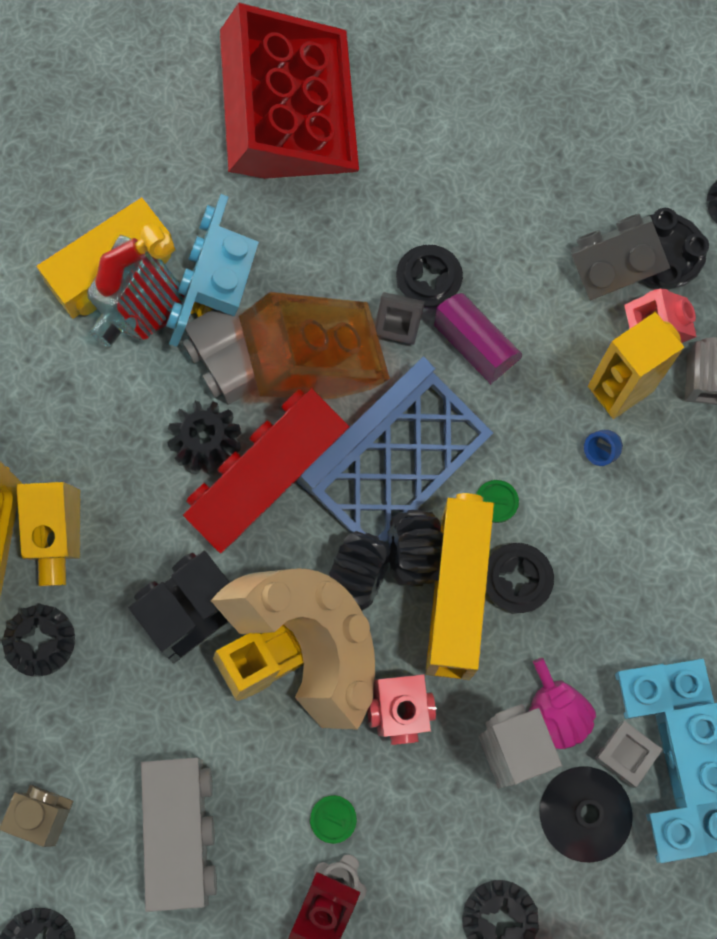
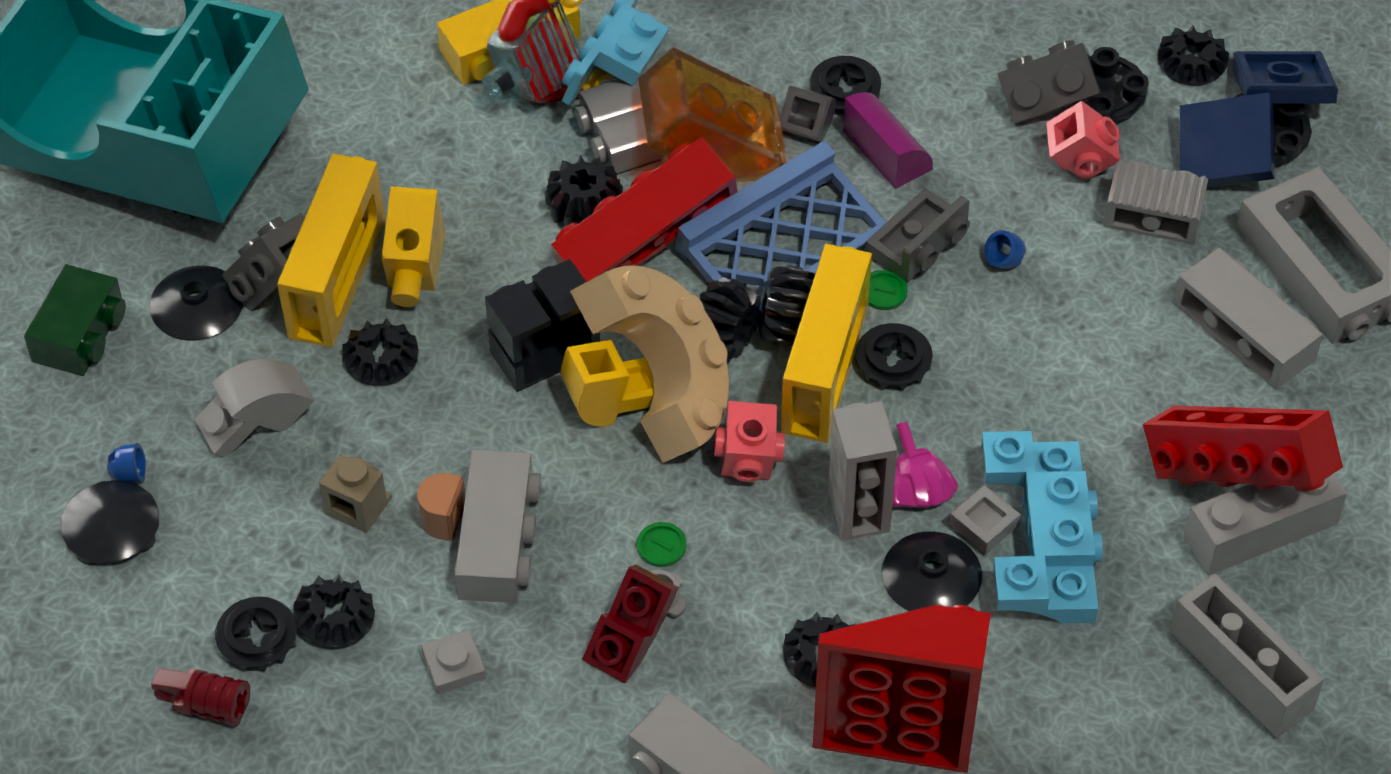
camera: 10 degrees right, 20 degrees down
yellow brick [587,312,684,419] -> none
none -> nougat brick [417,473,466,541]
none -> dark grey bracket [865,188,970,282]

